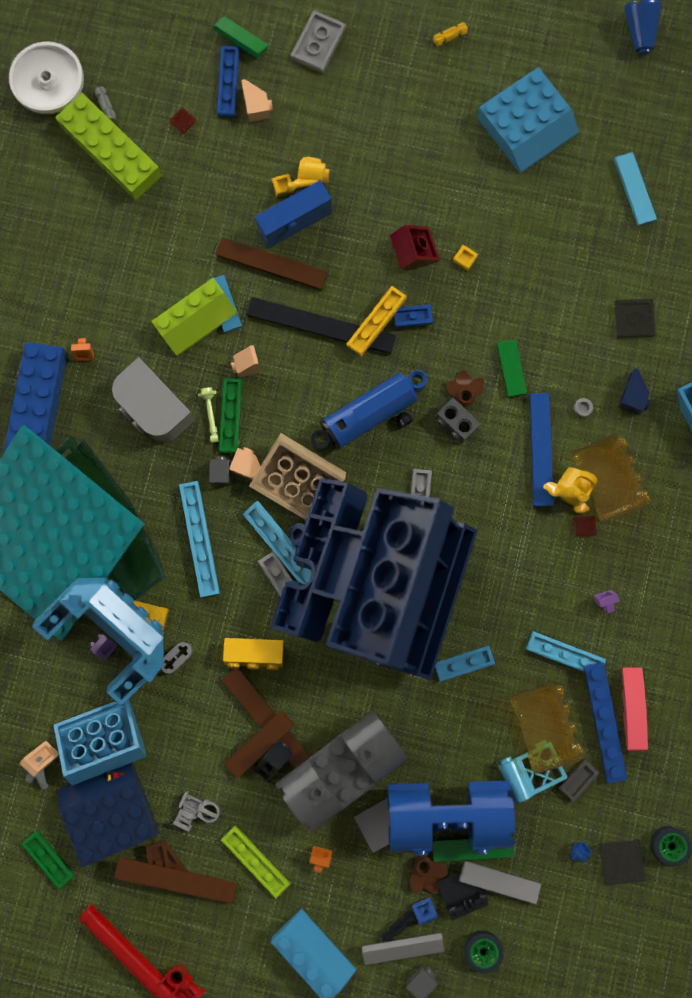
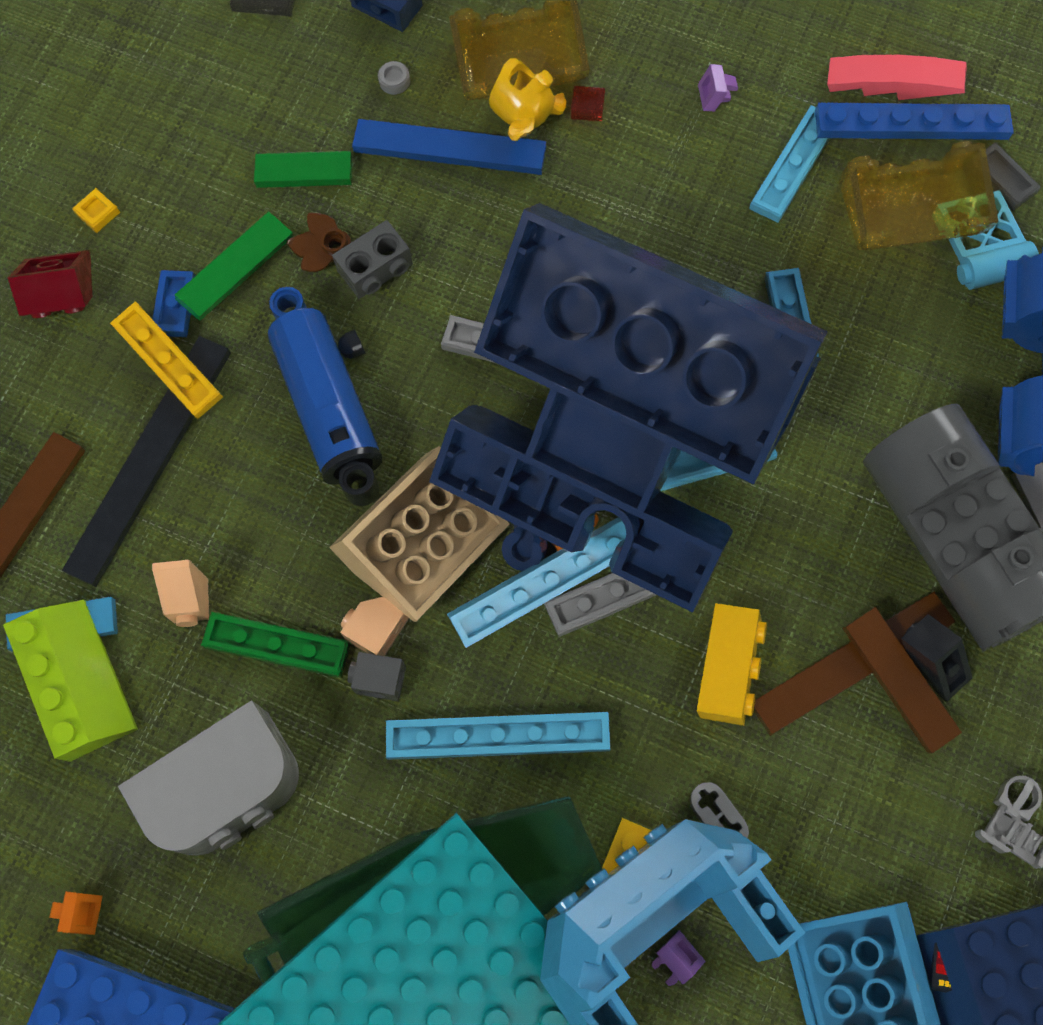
camera: 75 degrees left, 10 degrees down
yellowish green piece [198,387,219,443] -> none
none -> green tile [175,211,293,321]

